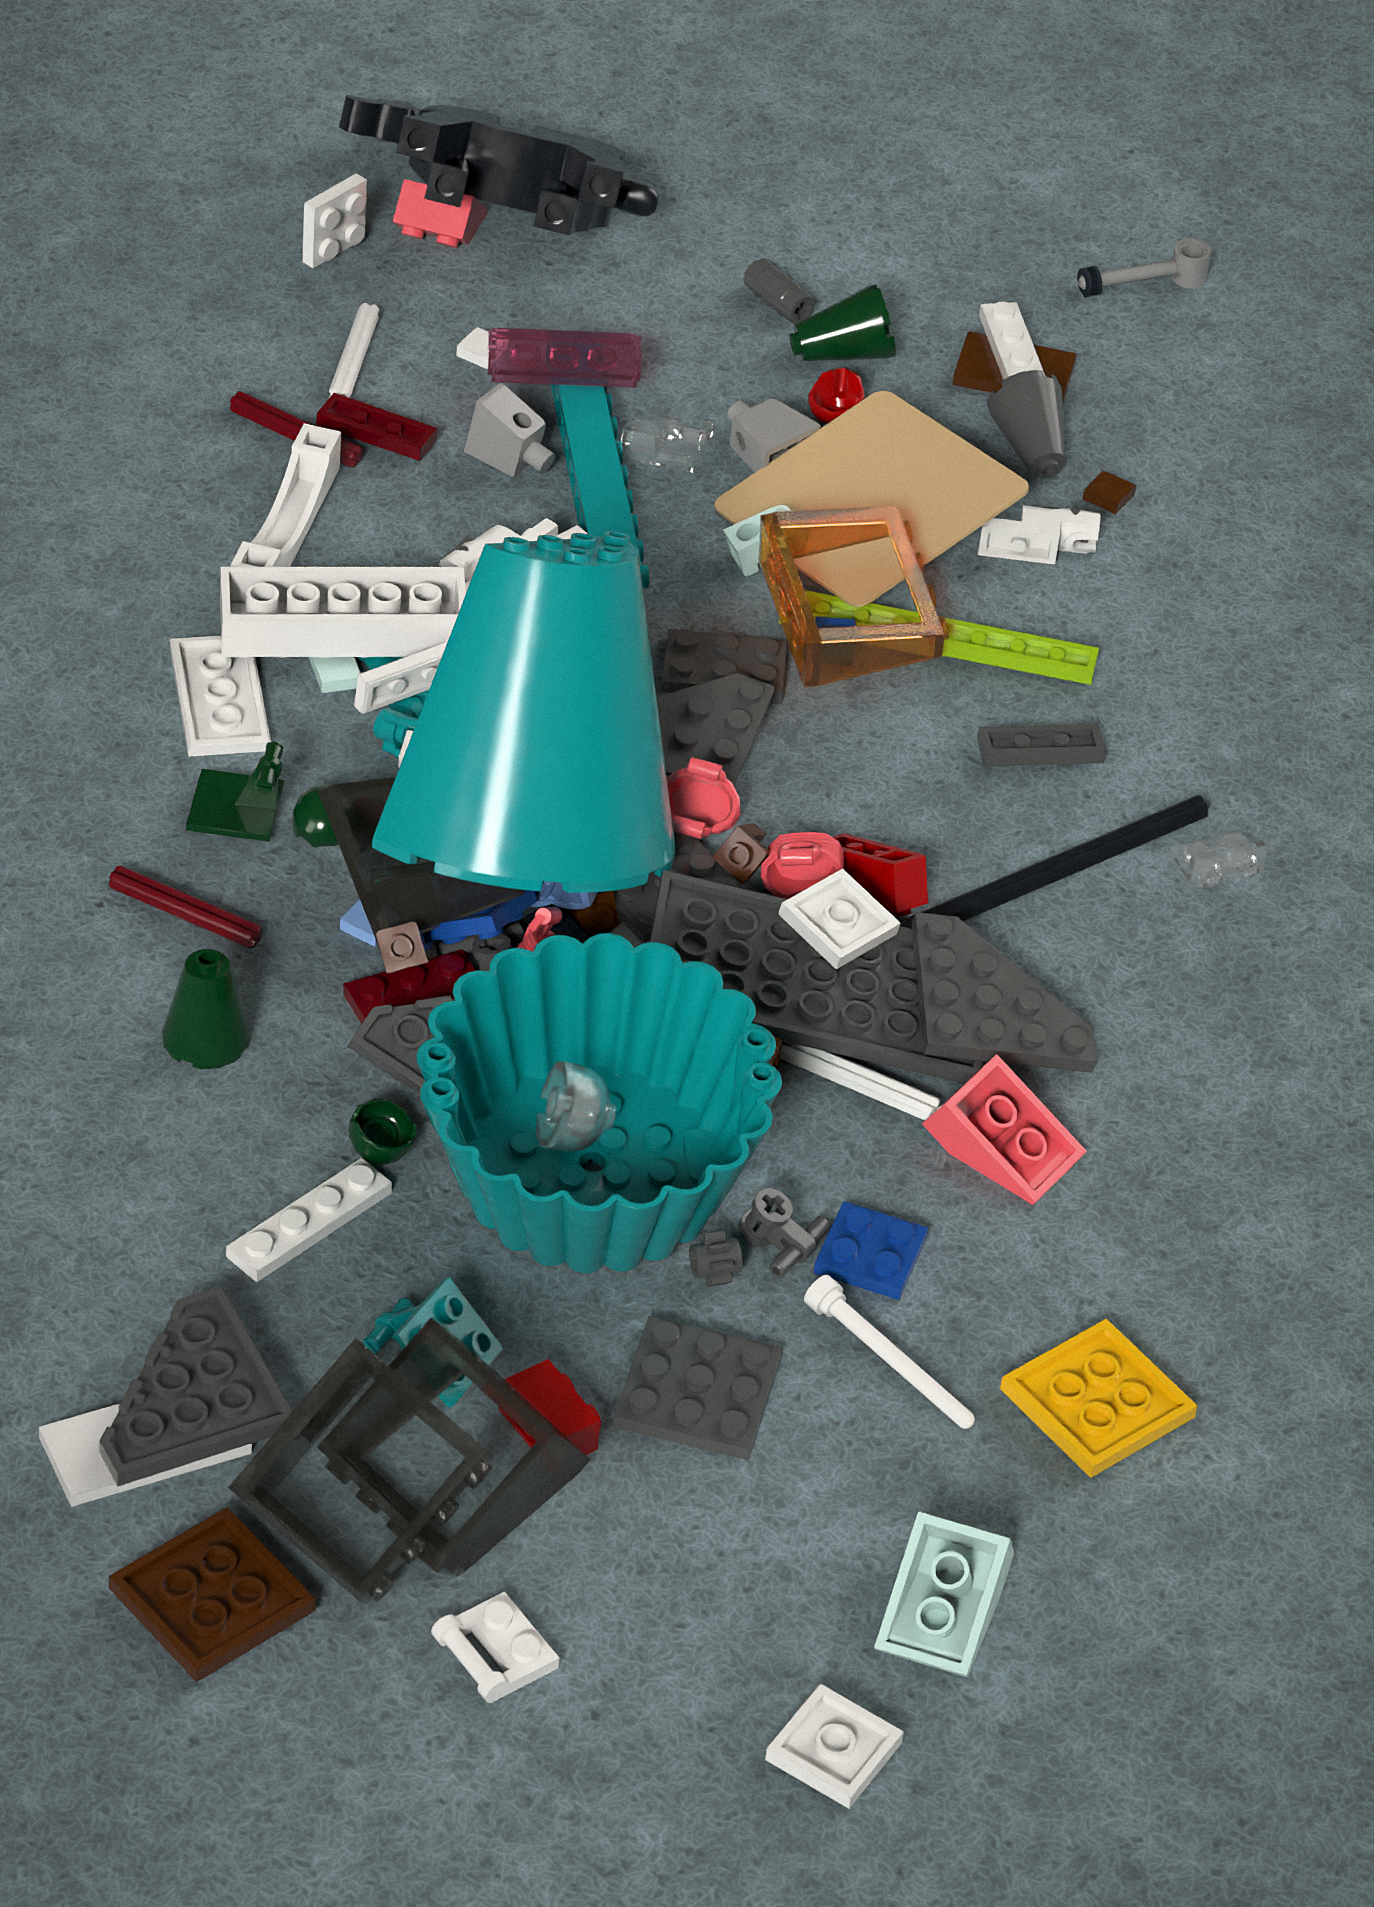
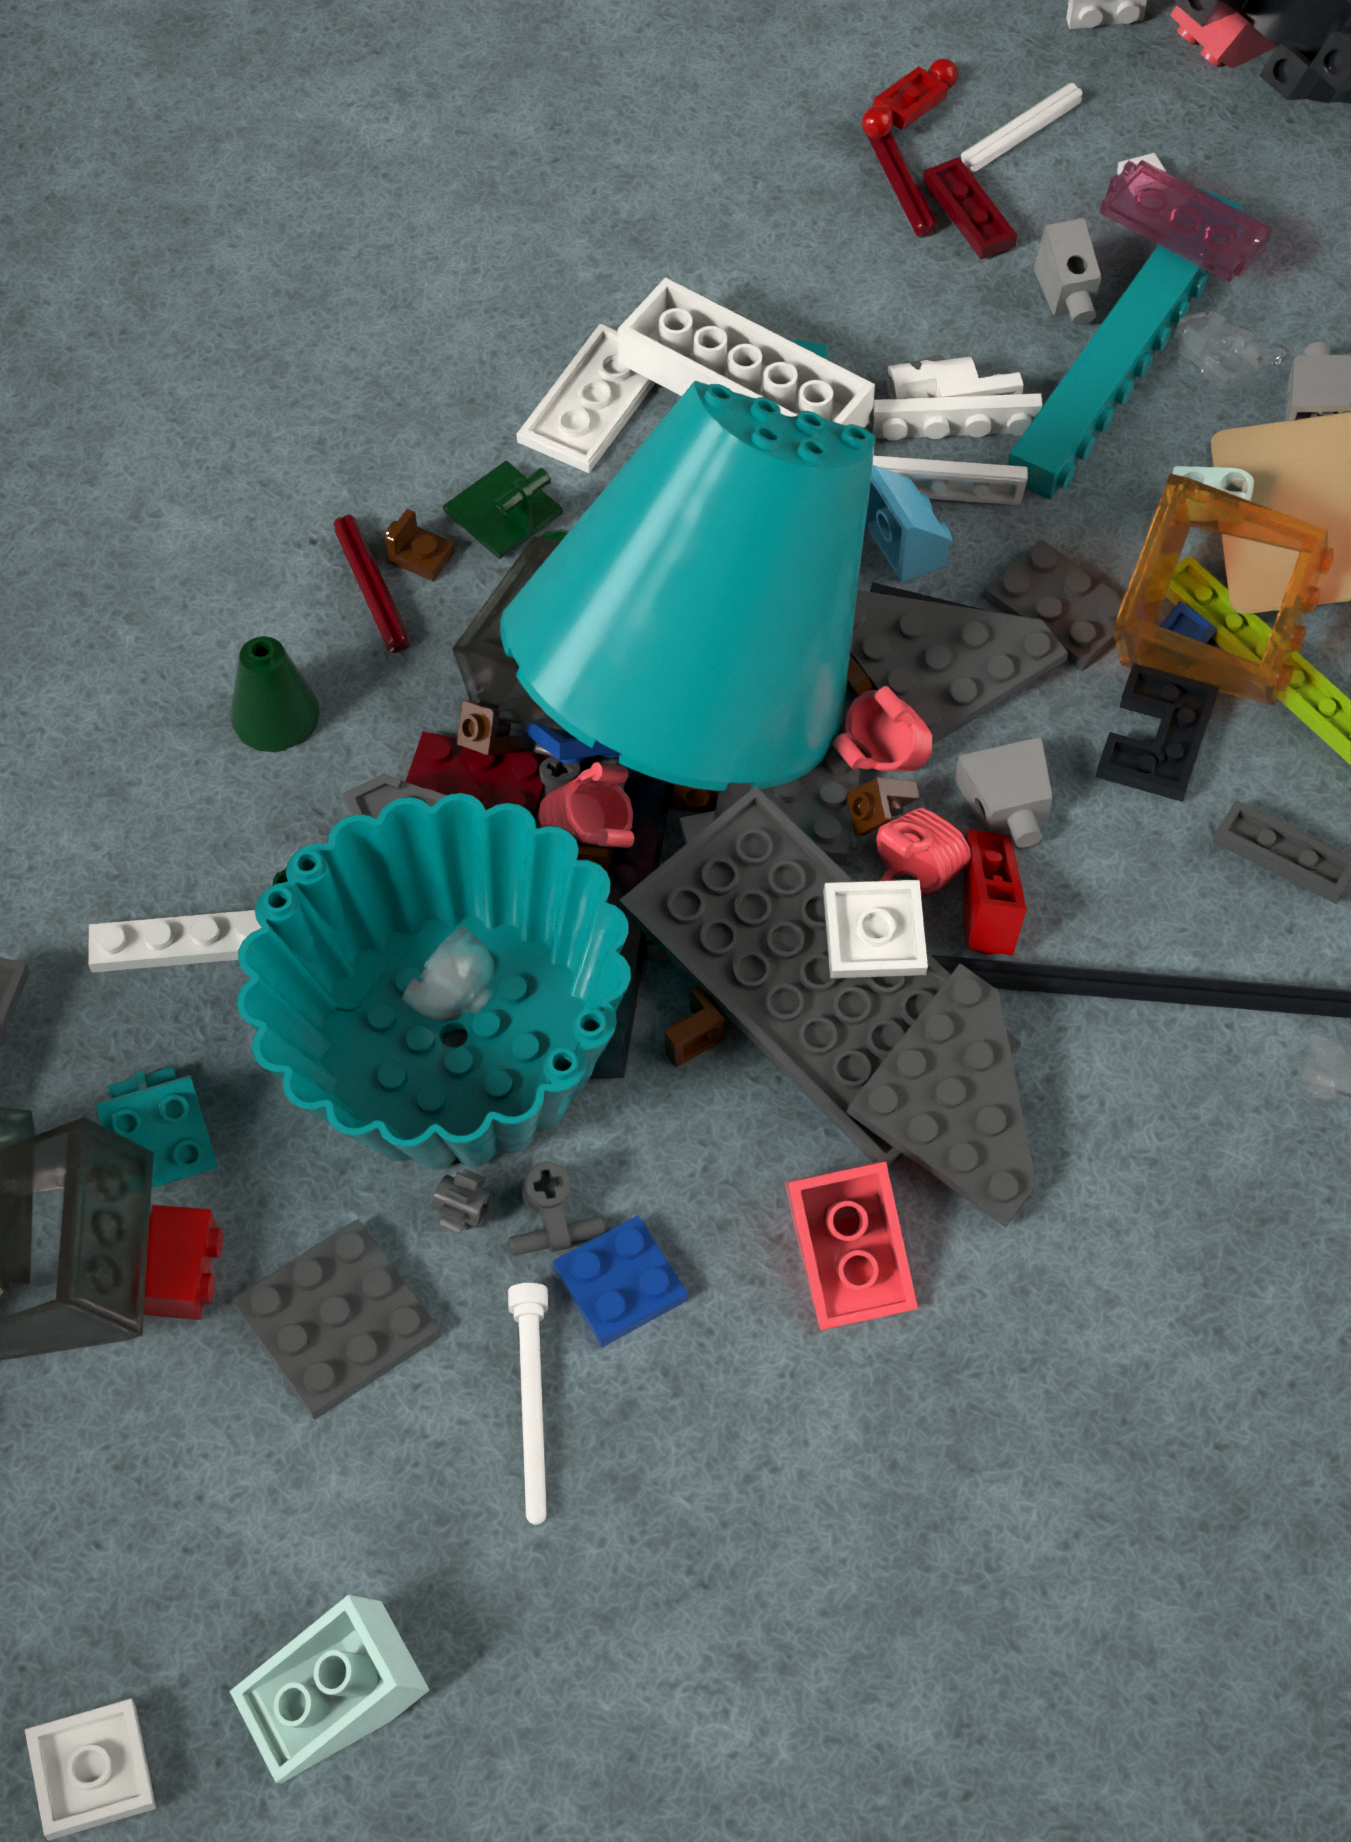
camera: 45 degrees right, 15 degrees up
white arch [230,424,341,567] -> none
white axle [781,1041,941,1120] -> none
yellow plate [1000,1319,1198,1478] -> none
none -> reddish brown bracket [385,509,455,582]
none -> red plate [861,58,958,138]
none -> light grey torso [955,737,1052,848]
none -> black plate [1095,663,1219,802]

